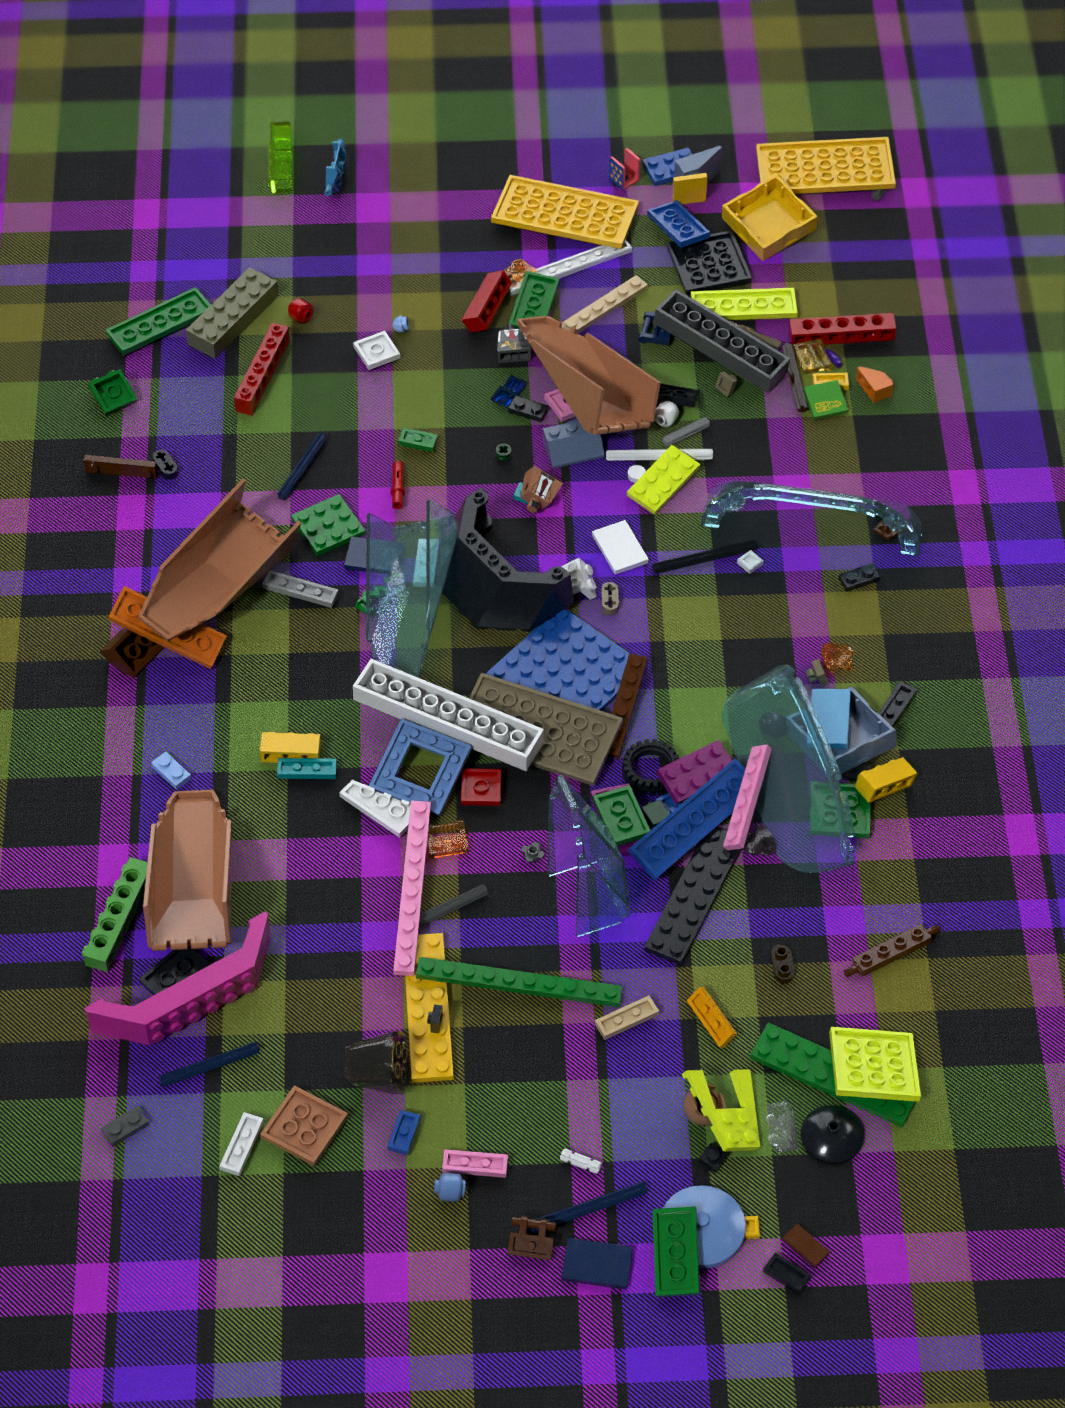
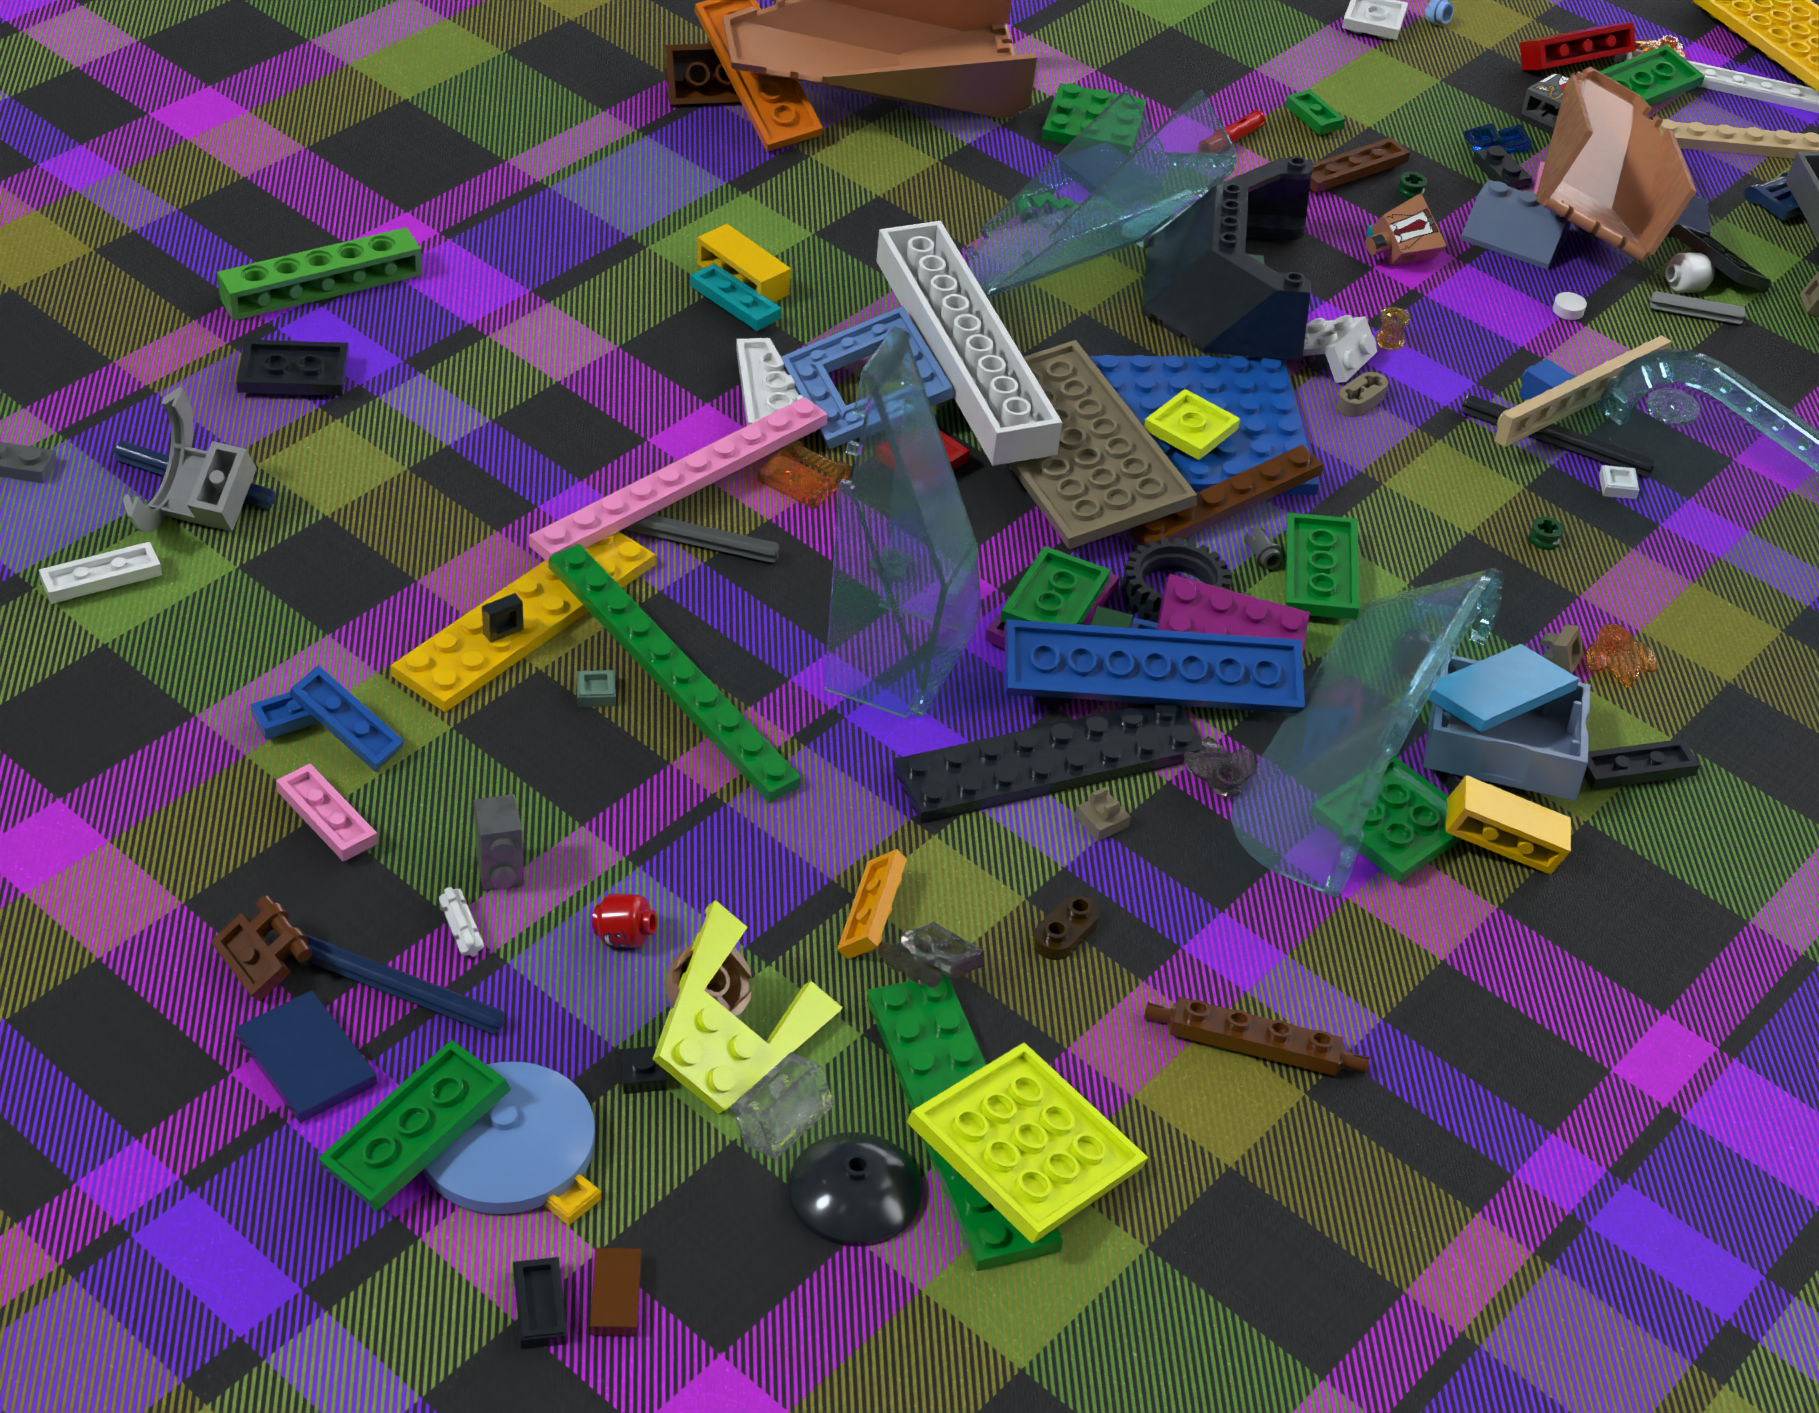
camera: 40 degrees right, 10 degrees down
dark pink slope [85,911,271,1045] -> none
nougat windscreen [143,790,231,951] -> none
light blue plate [151,752,191,790] -> none
nougat plate [260,1085,348,1167] -> none
light grey plate [262,570,339,608] -> none
dark blue axle [277,433,327,500] -> none
clear smoke cone [343,1031,410,1095] -> none
medium blue head [434,1173,465,1202] -> none
white tile [592,520,649,575] -> none
tan plate [595,995,659,1040] -> none
white axle [606,449,713,461] -> none
neon yellow plate [627,445,700,515] -> none
bright pink plate [723,744,772,850] -> none
black plate [839,563,881,592] -> none
none -> light grey piece [123,387,257,532]
none -> blue plate [290,665,404,772]
none -> flat silver brick [473,794,524,891]
none -> sand green tile [576,670,616,707]
none -> red head [592,894,657,949]
none -> clear smoke plate [878,922,984,988]
none -> dark tan tile [1075,787,1131,841]
none -> neon yellow plate [1144,389,1240,460]
none -> dark grey pin [1244,526,1283,569]
none -> green plate [1285,512,1359,620]
none -> reddish brown plate [1310,137,1410,193]
none -> clear yellow bush [1376,307,1410,350]
none -> tan plate [1494,335,1672,447]
none -> blue brick [1519,358,1576,400]
none -> dark green bush [1529,517,1563,550]

